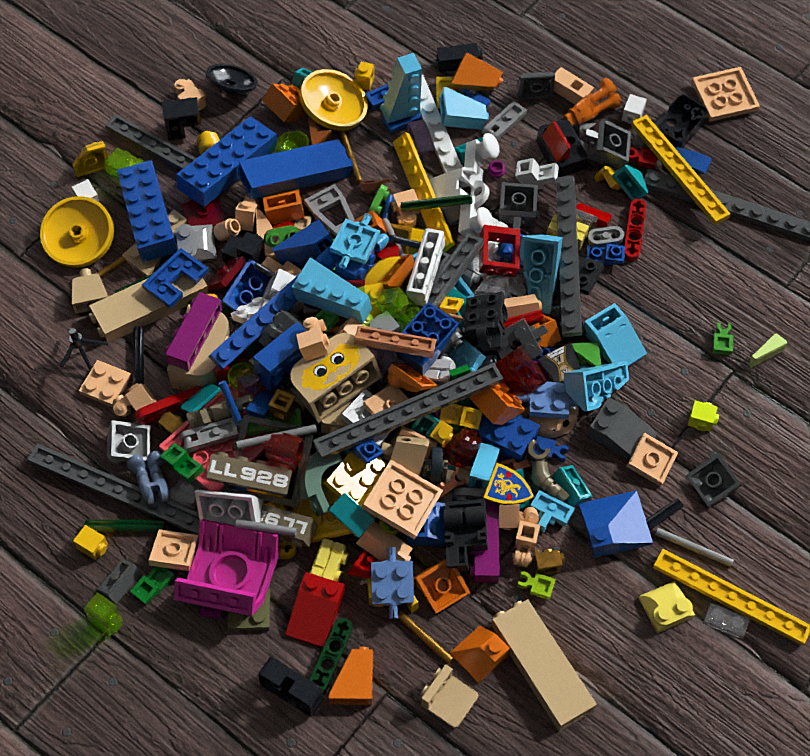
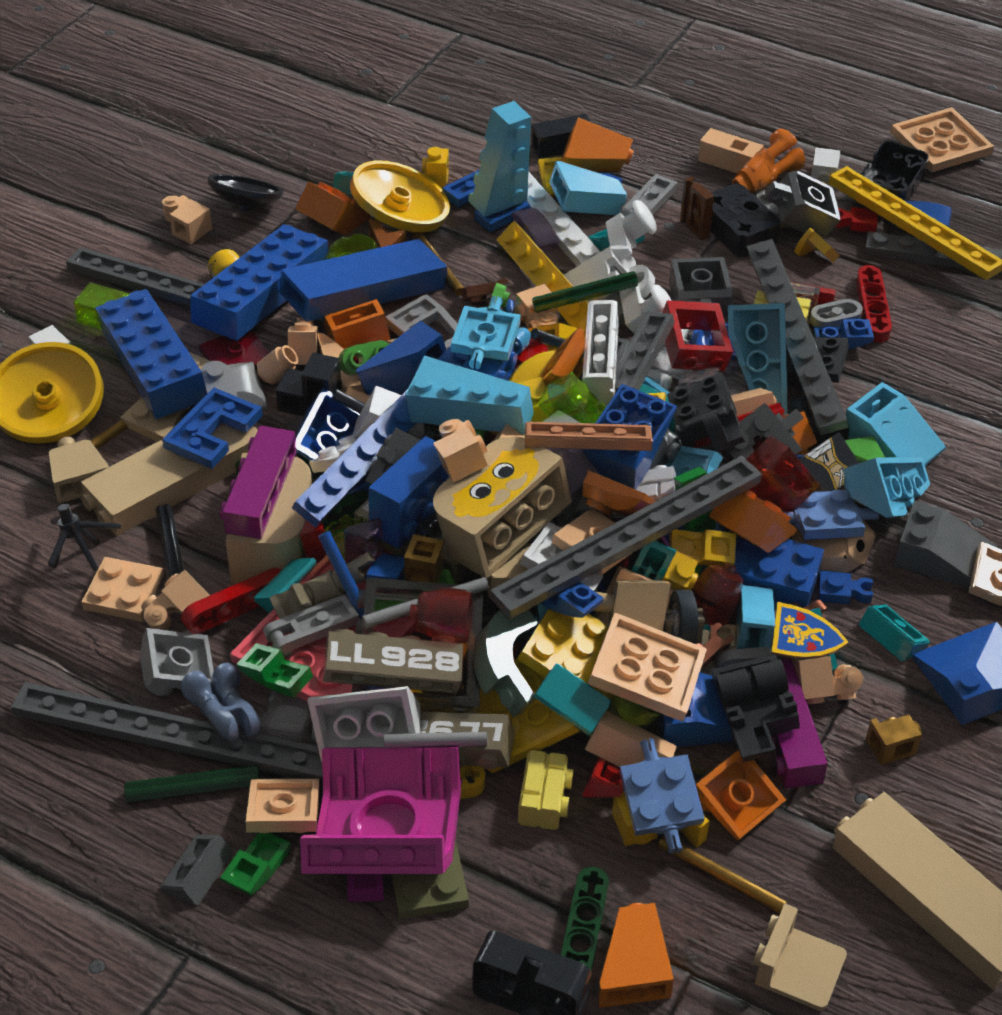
camera: 10 degrees left, 15 degrees down
yellow slope [72,141,111,177] -> none
yellow brick [73,525,108,560] -> none
clear neon green brick [84,593,123,636] -> none
pearl gold brick [158,411,186,437] -> none
black brick [162,97,201,141] -> none
dark red plate [207,256,247,292] -> none
red slope [285,572,345,648] -> none
orange slope [449,626,510,683] -> none
magenta plate [488,160,506,178] -> none
light nougat brick [512,520,540,568] -> none
white brick [515,158,559,189] -> none
dark grey slope [517,72,555,100] -> none
lime plate [517,572,556,600] -> none
dark tan piece [528,439,570,502] -> none
medium azure hinge [530,490,575,533] -> none
red slope [542,121,571,162] -> none
teal slope [611,165,648,201] -> none
none -> reddish brown plate [680,176,714,240]

